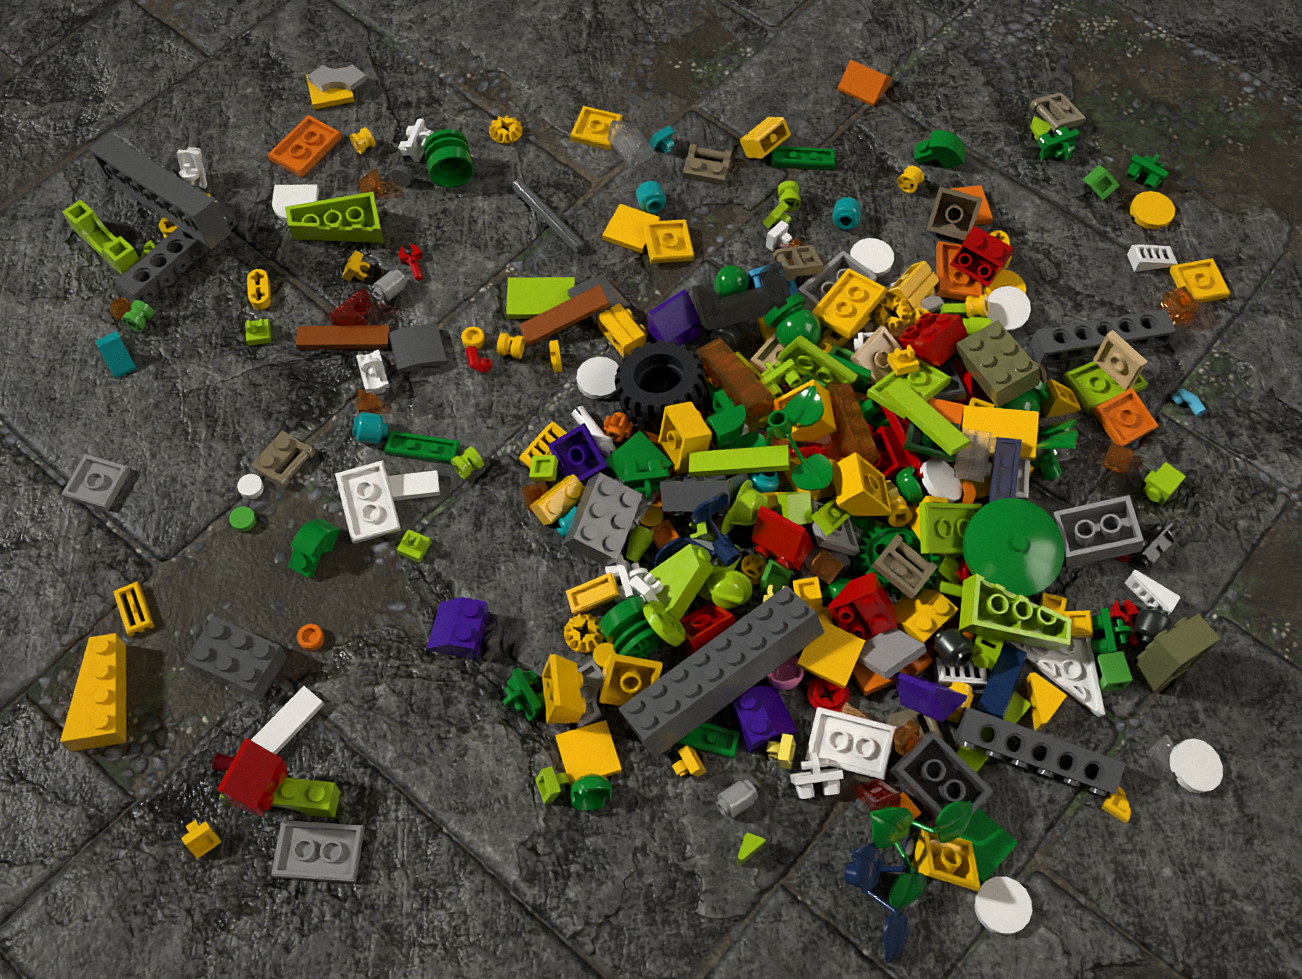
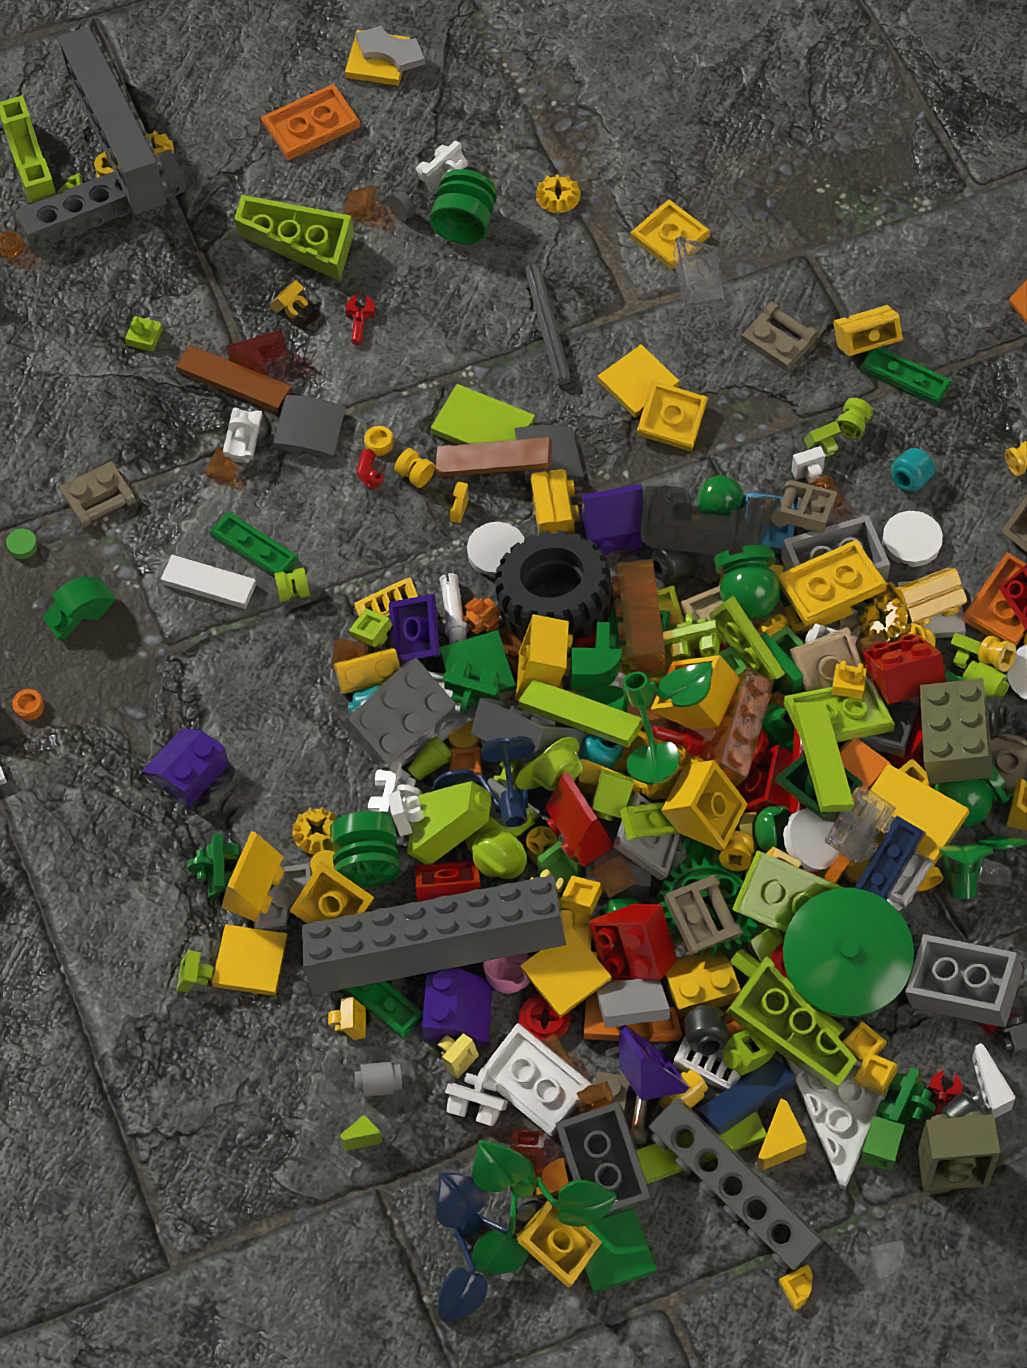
camera: 30 degrees right, 0 degrees up
bright green wheel [121,300,155,332] -> none
white hips [177,147,207,189] -> none
white tile [237,474,264,499] -> none
yellow beam [247,269,271,310] -> none
white tile [272,184,319,223] -> none
white tile [335,460,401,544] -> none
yellow wheel [350,127,376,154] -> none
teal head [352,412,388,444] -> none
light grey brick [373,270,407,302] -> none
lime tile [396,529,431,563] -> none
yellow tile [566,572,621,616] -> none
green hair [570,773,612,811] -> none
teal head [636,181,666,213] -> none
lime tile [643,600,686,646] -> none
teal tile [648,125,675,154] -> none
white tile [974,877,1032,935] -> none
white tile [1170,738,1223,794] -> none

